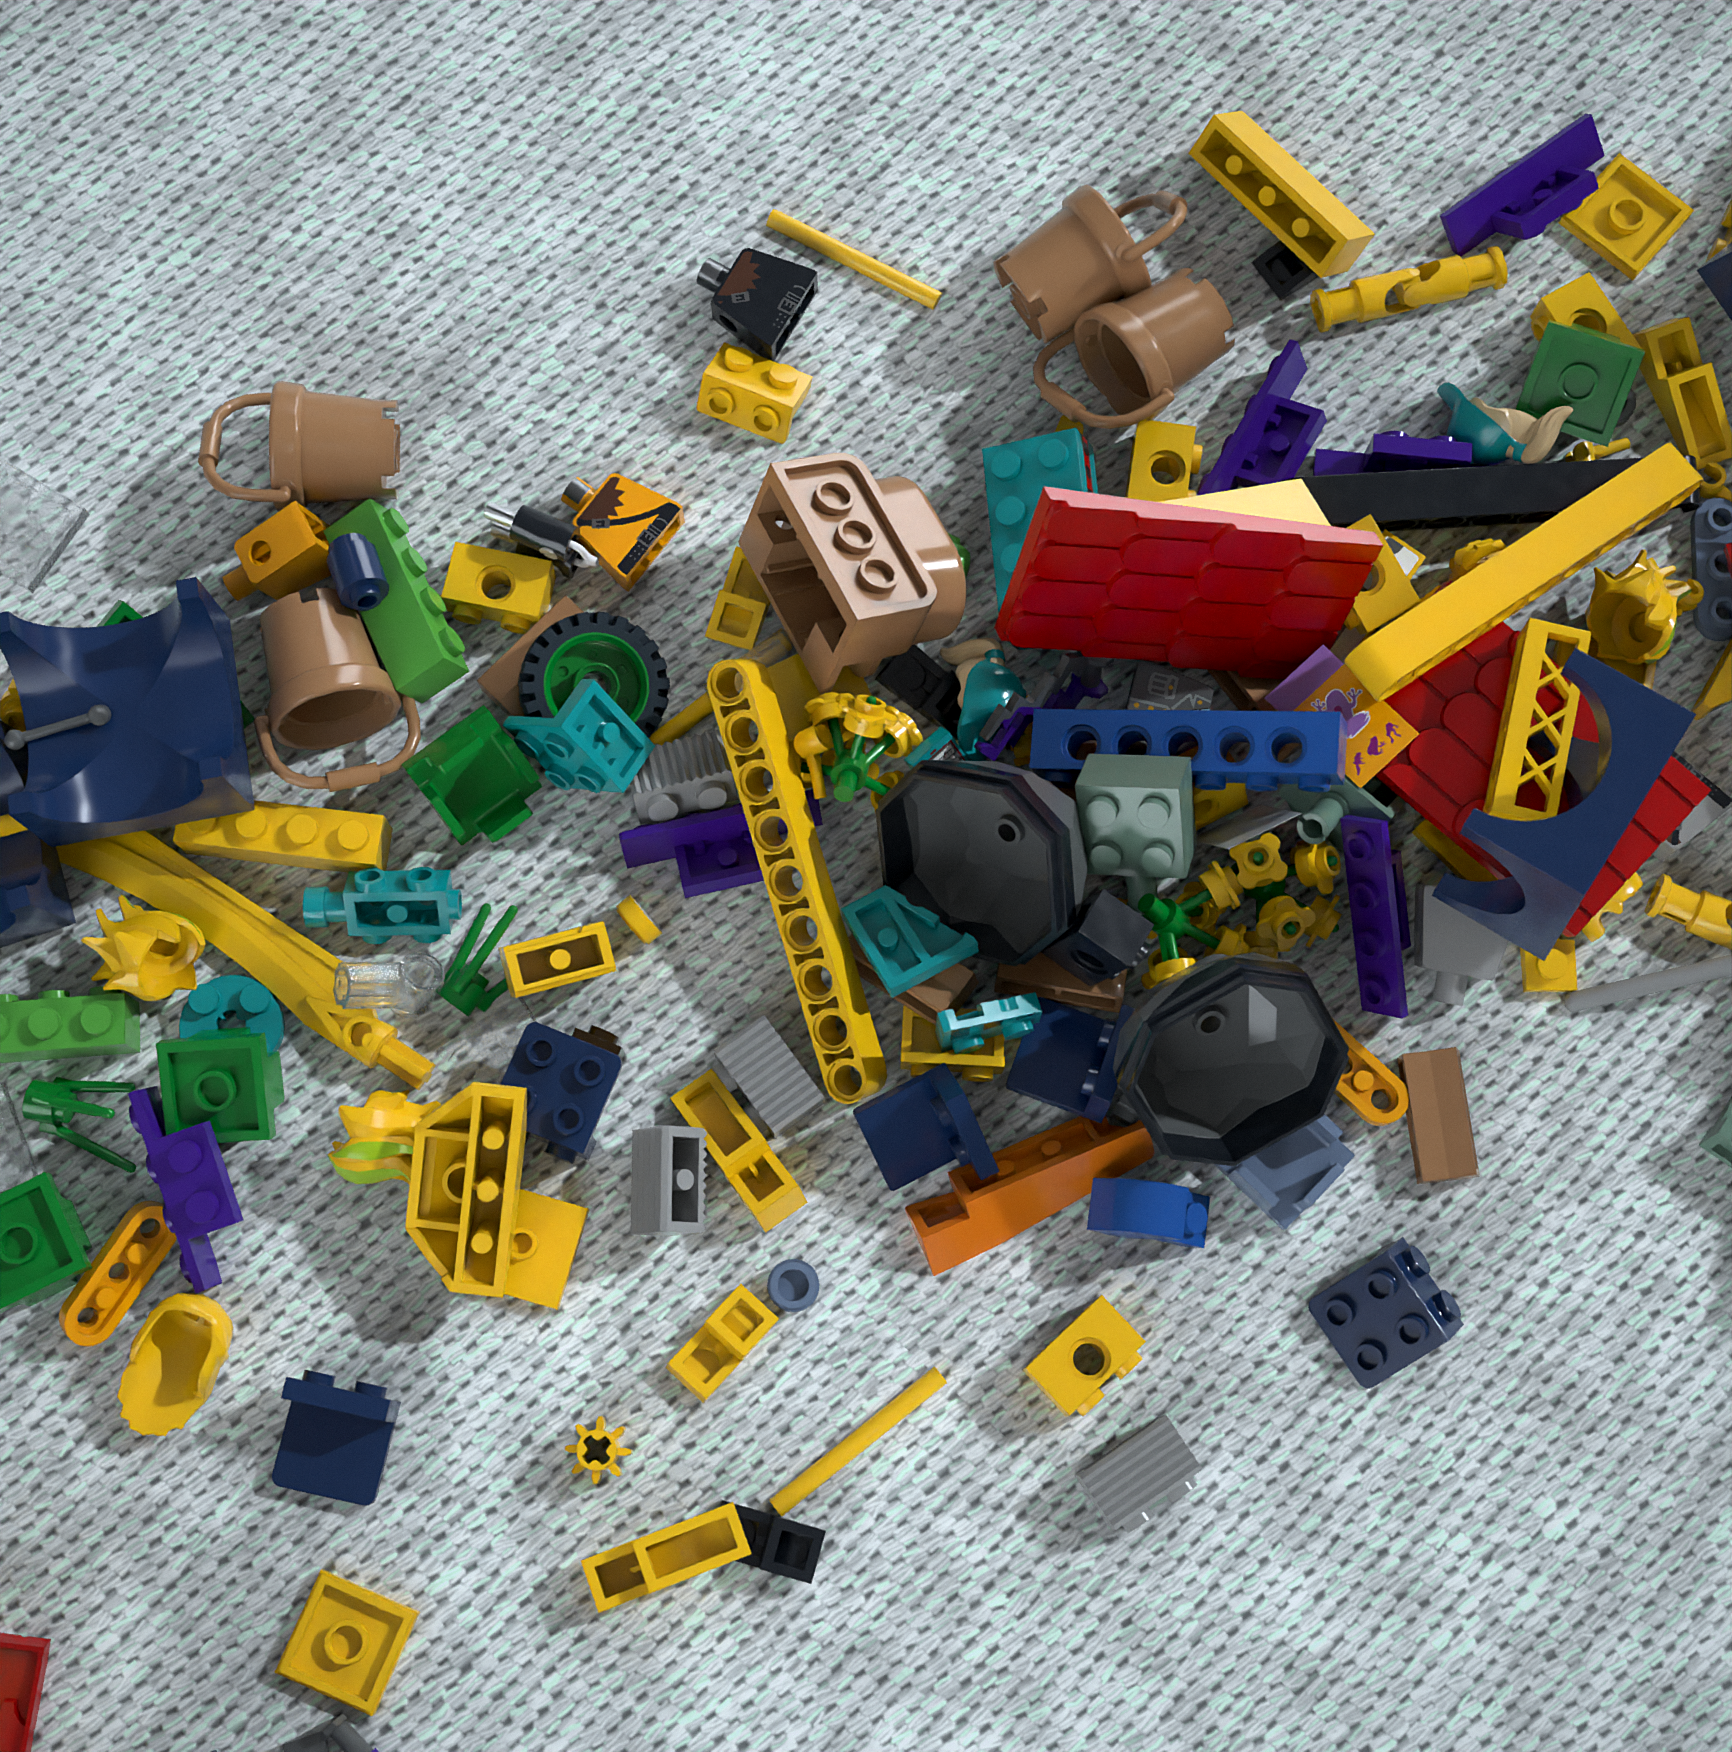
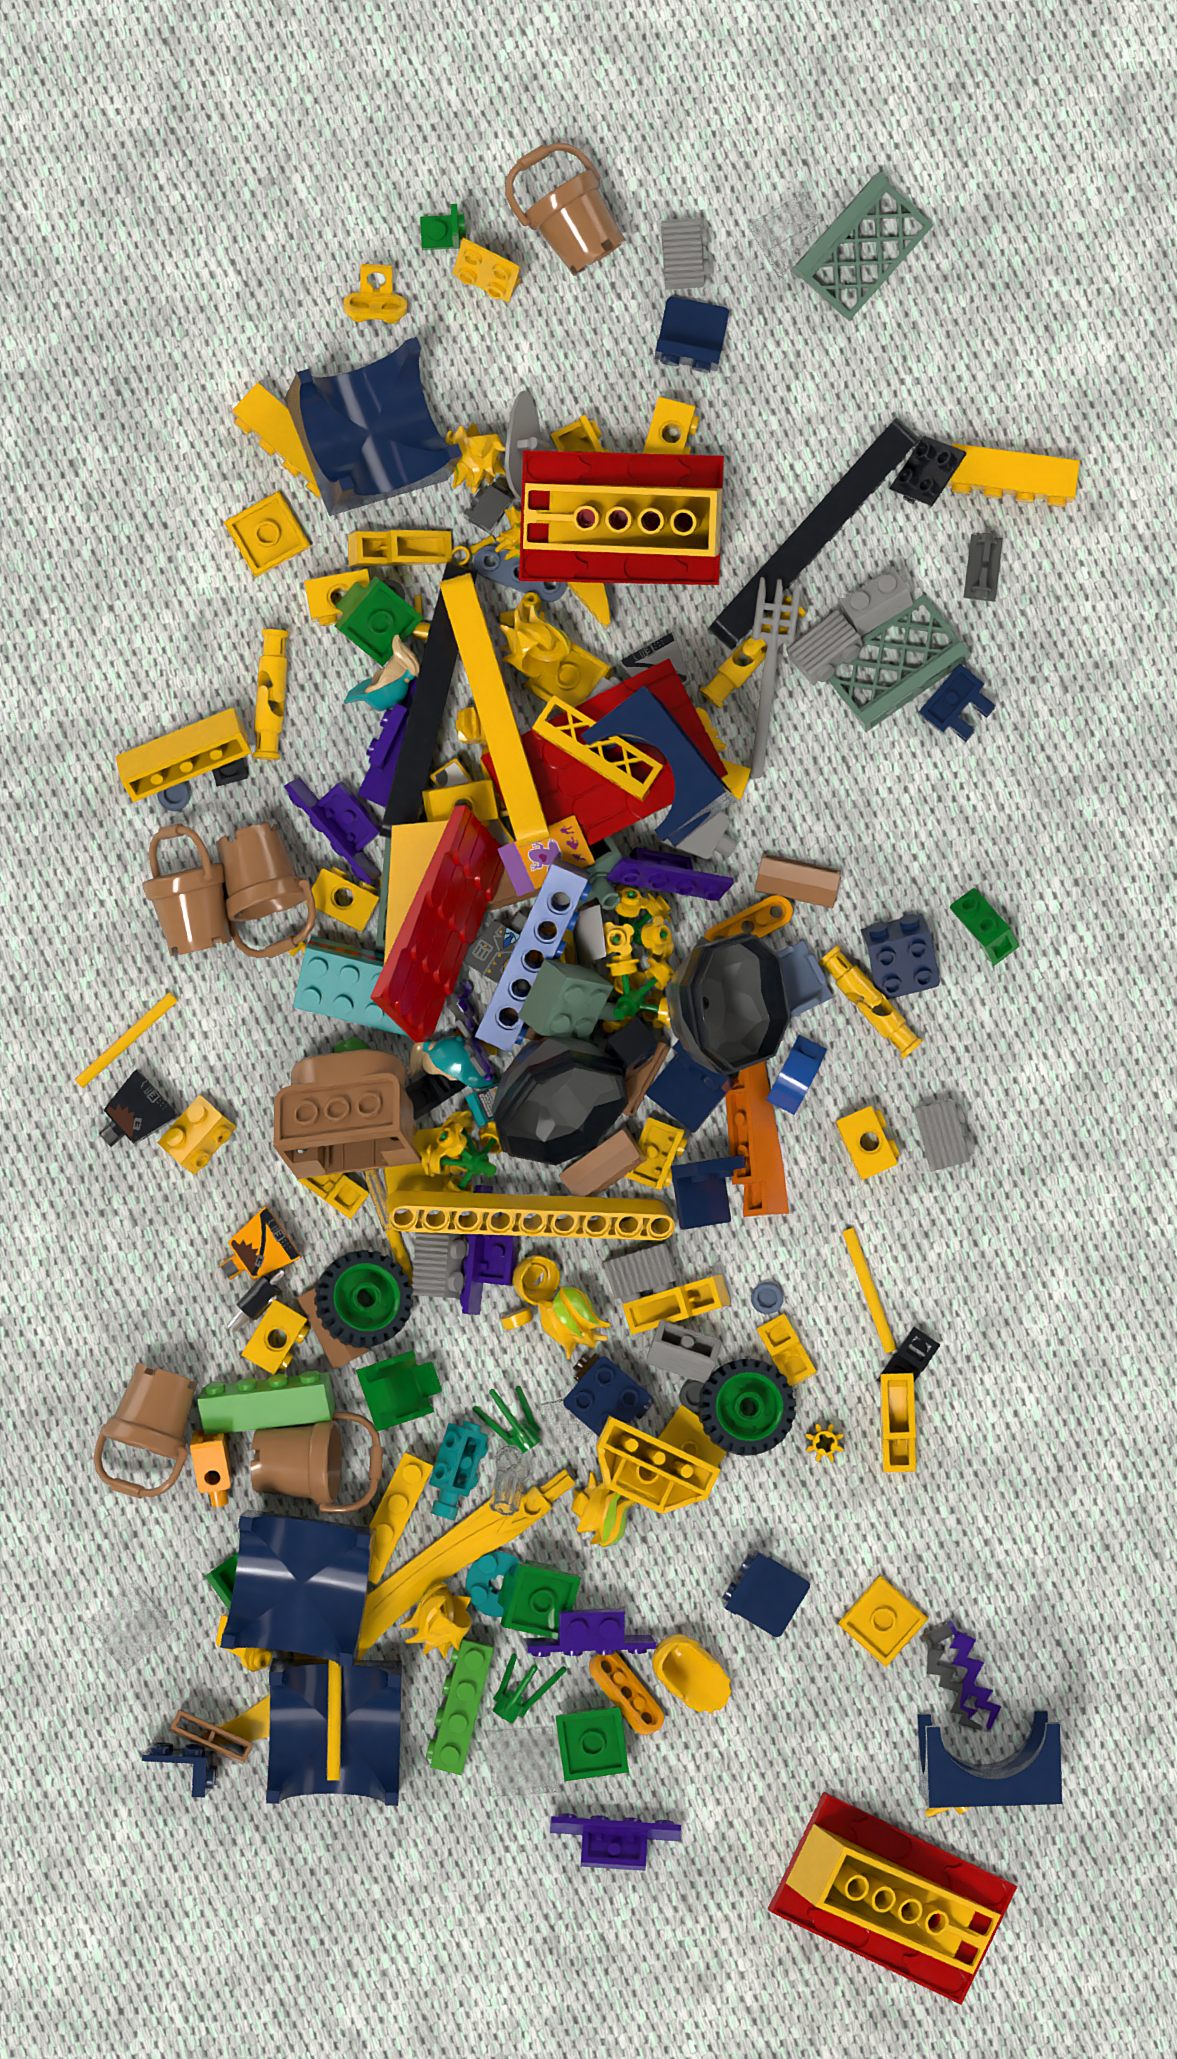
camera: 70 degrees left, 10 degrees up
dark grey hinge [4,704,111,750] -> none
dark blue brick [327,533,389,611] -> none
yellow brick [498,921,616,998] -> none
teal bracket [503,679,655,793] -> none
yellow hand [793,724,833,799] -> none
teal wing [841,885,978,998] -> none
teal wing [935,992,1042,1054] -> none
dark purple bracket [1439,113,1605,257] -> none
none -> sand blue tile [157,782,190,811]
none -> yellow hair [512,1255,560,1306]
none -> yellow hair [537,1286,611,1360]
none -> dark grey tile [679,1380,705,1412]
none -> wheel [698,1359,796,1456]
none -> yellow piece [818,945,924,1060]
none -> green bracket [950,888,1019,966]

